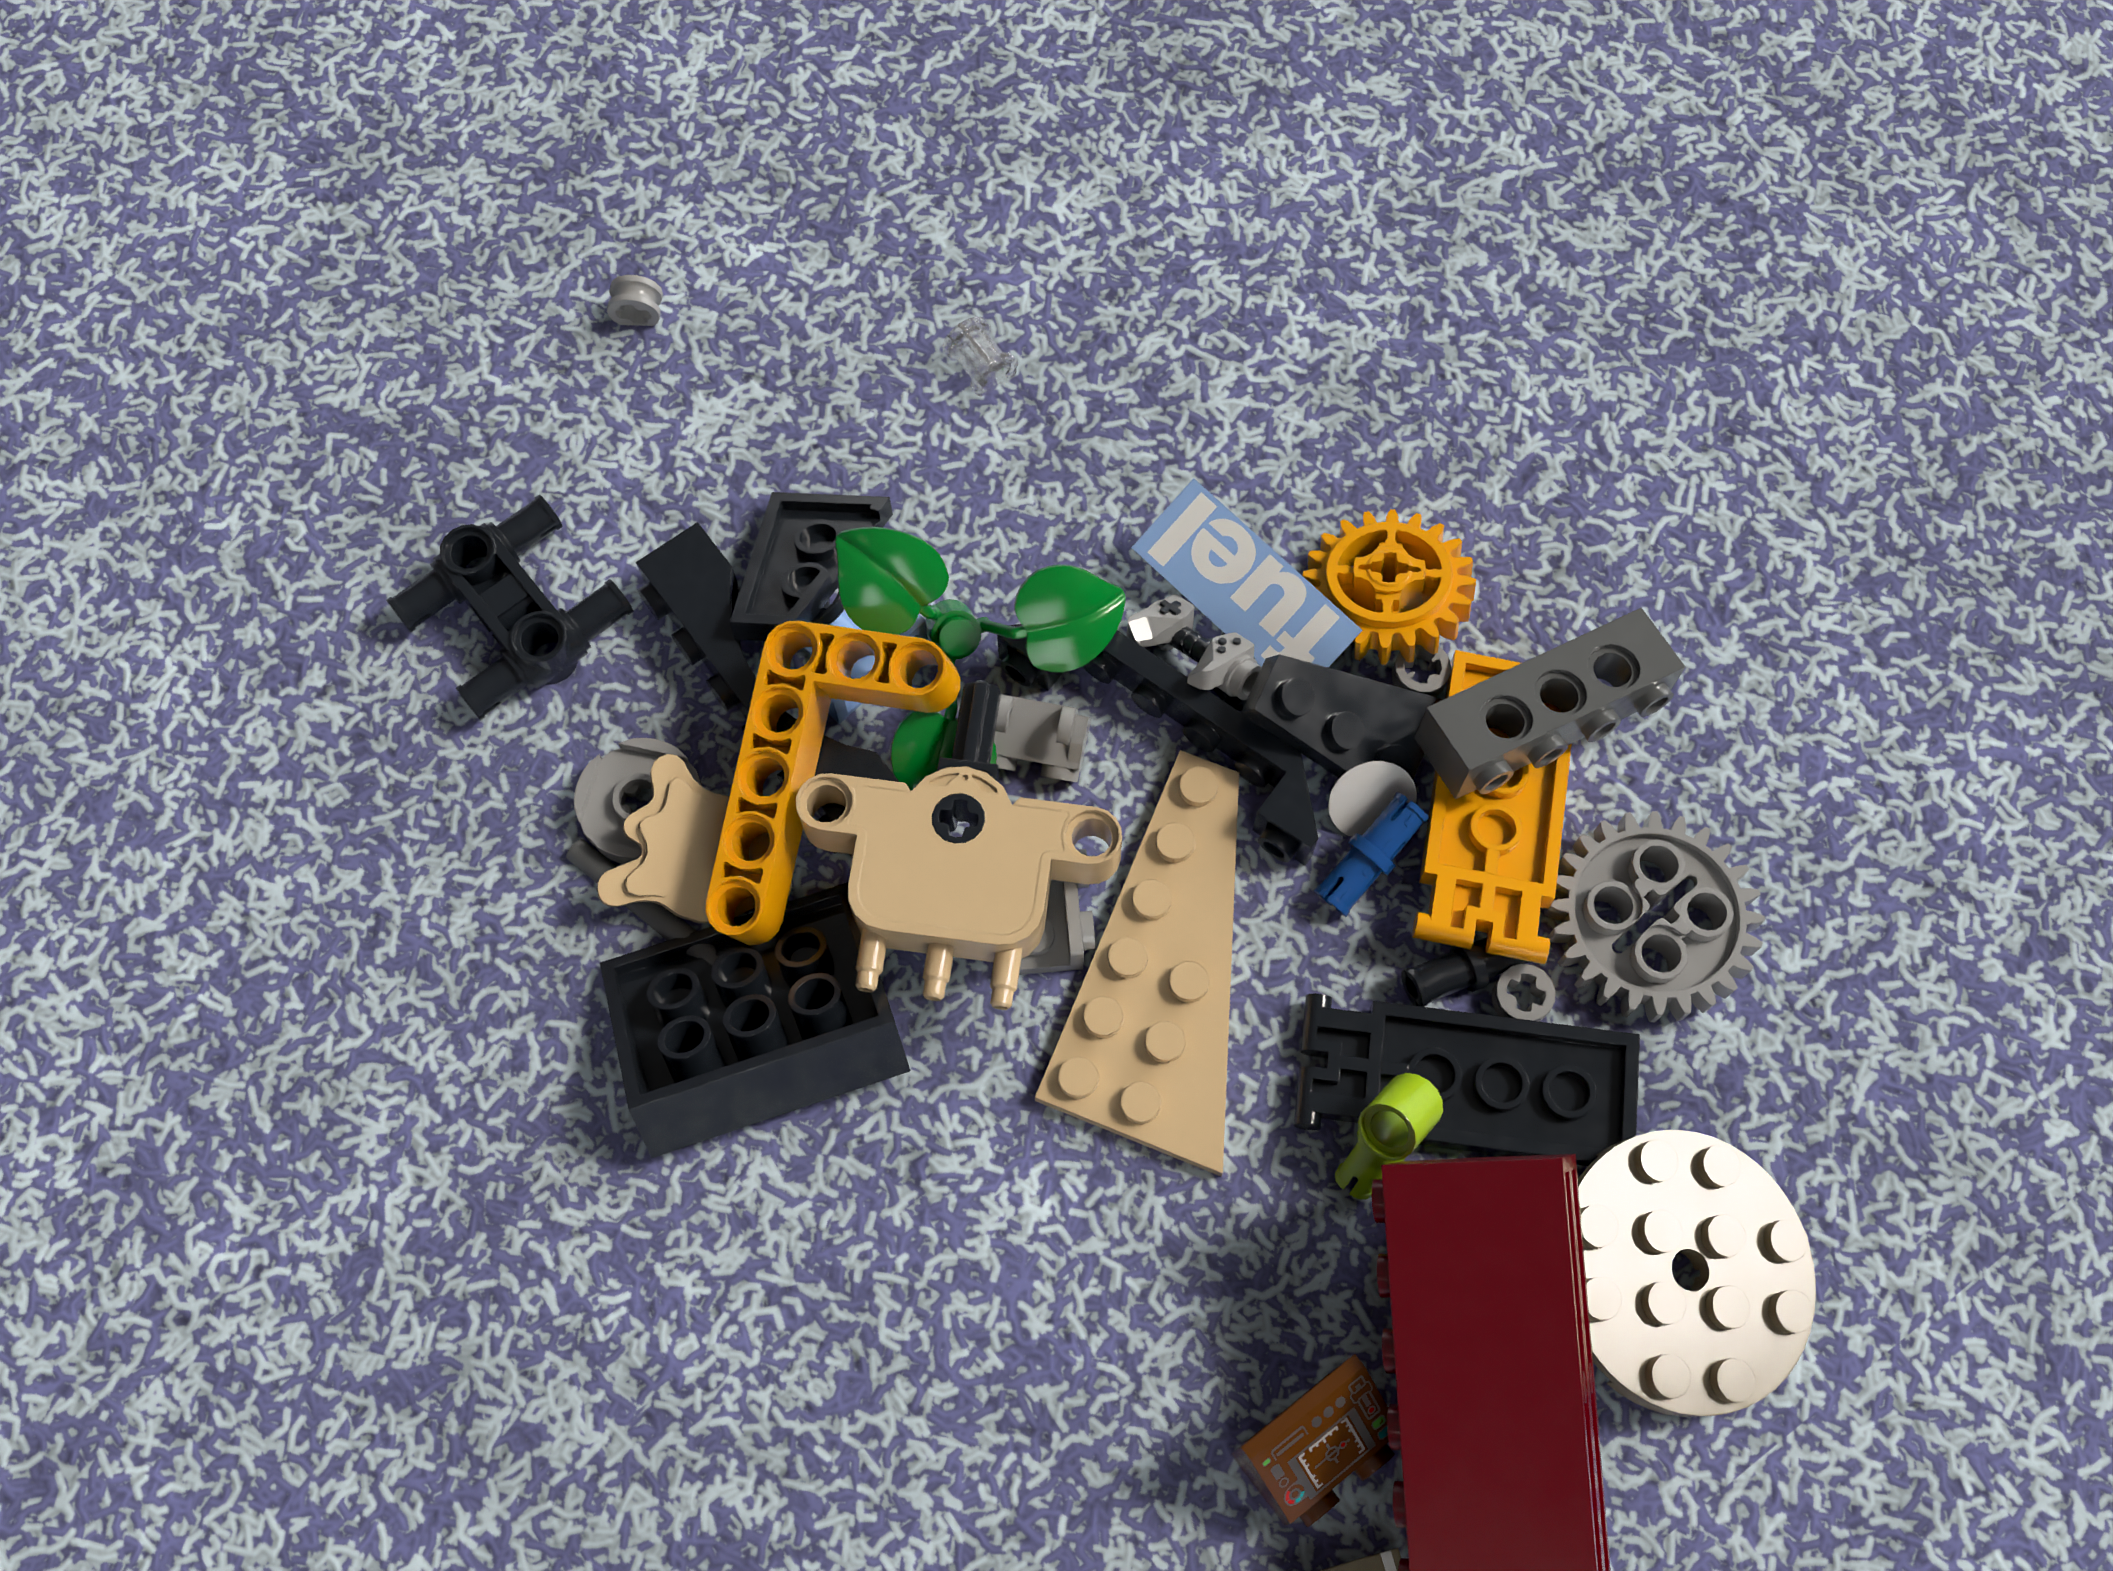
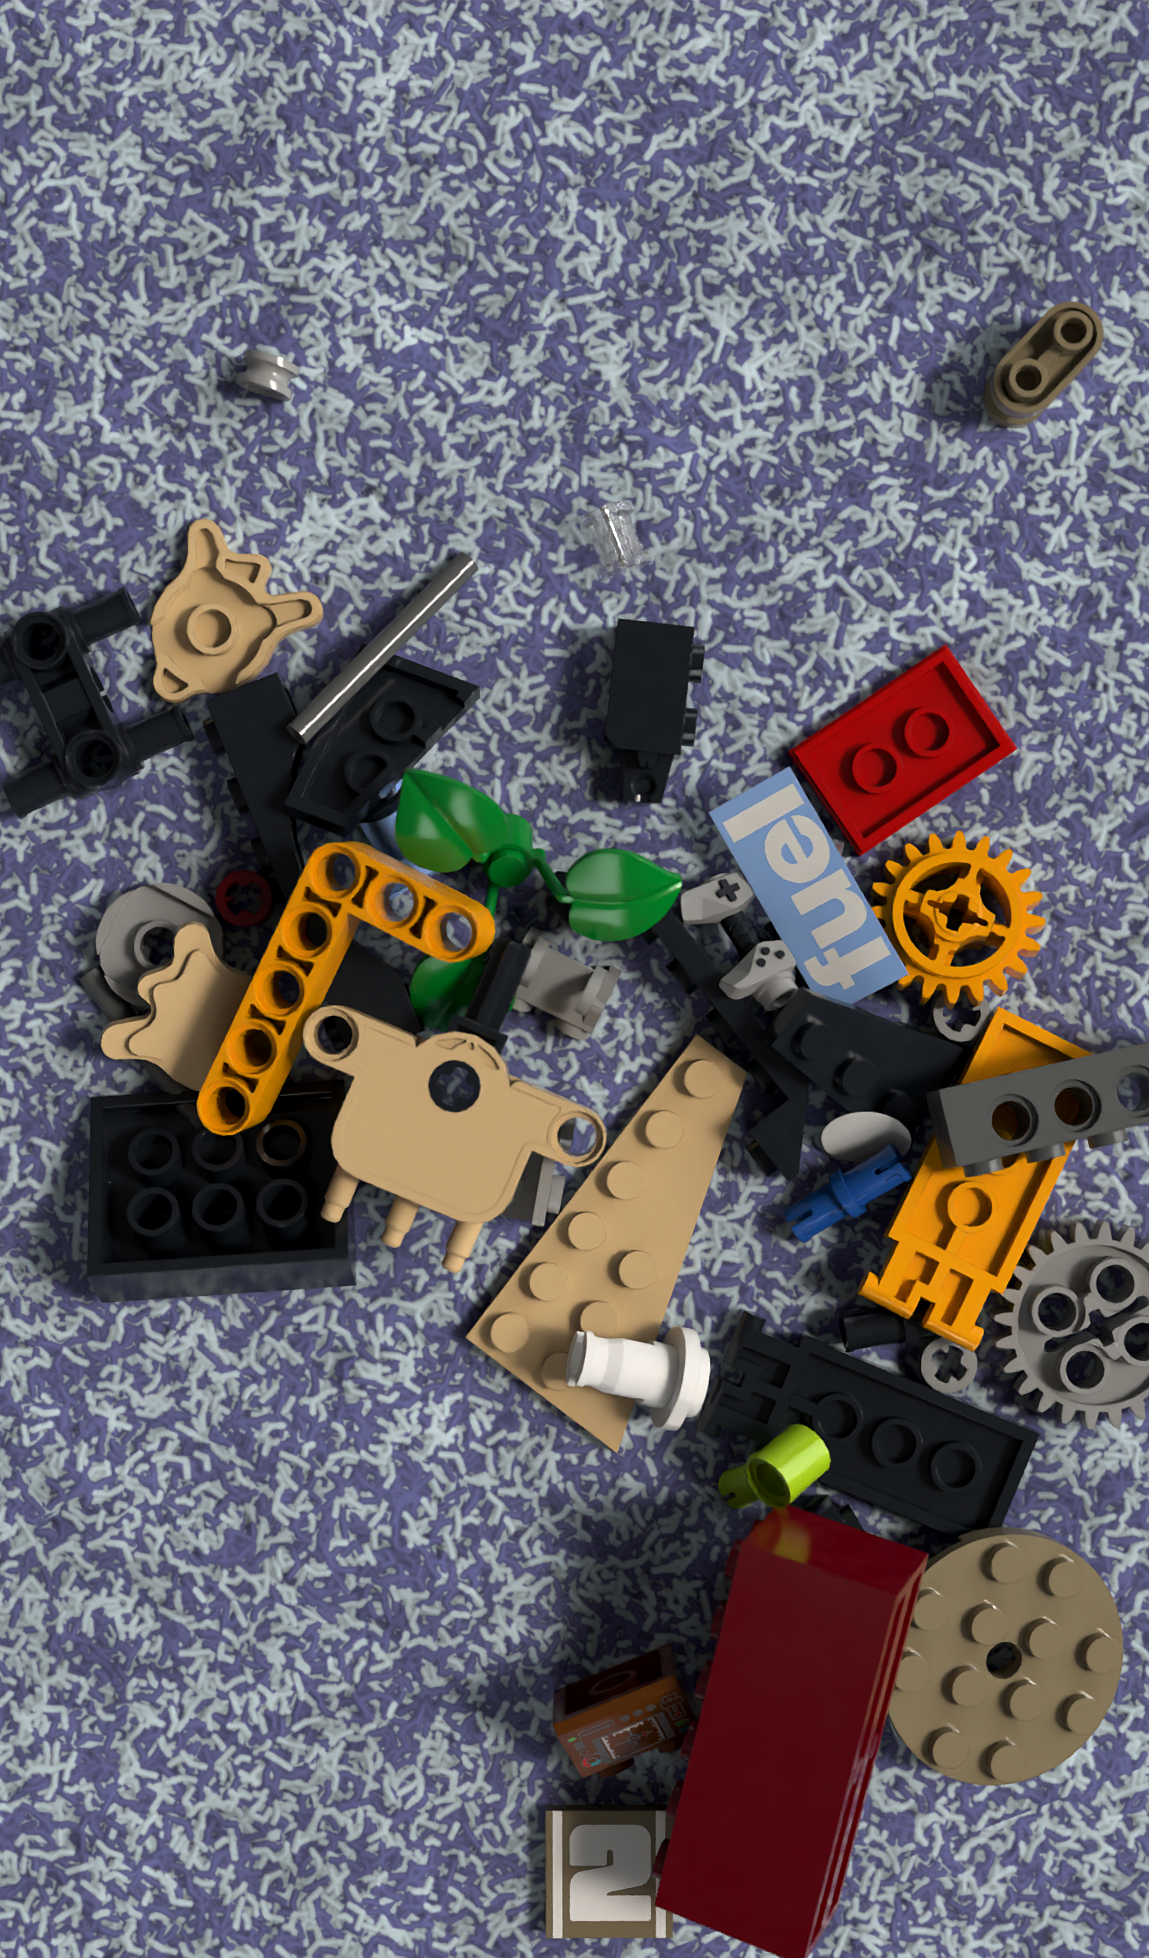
camera: 10 degrees right, 20 degrees up
none -> tan tile [150,519,324,704]
none -> dark red bush [215,870,276,927]
none -> dark grey piece [286,552,478,745]
none -> white piece [566,1326,710,1431]
none -> black hinge [604,618,705,805]
none -> red tile [787,644,1017,857]
none -> dark tan brick [983,301,1103,428]

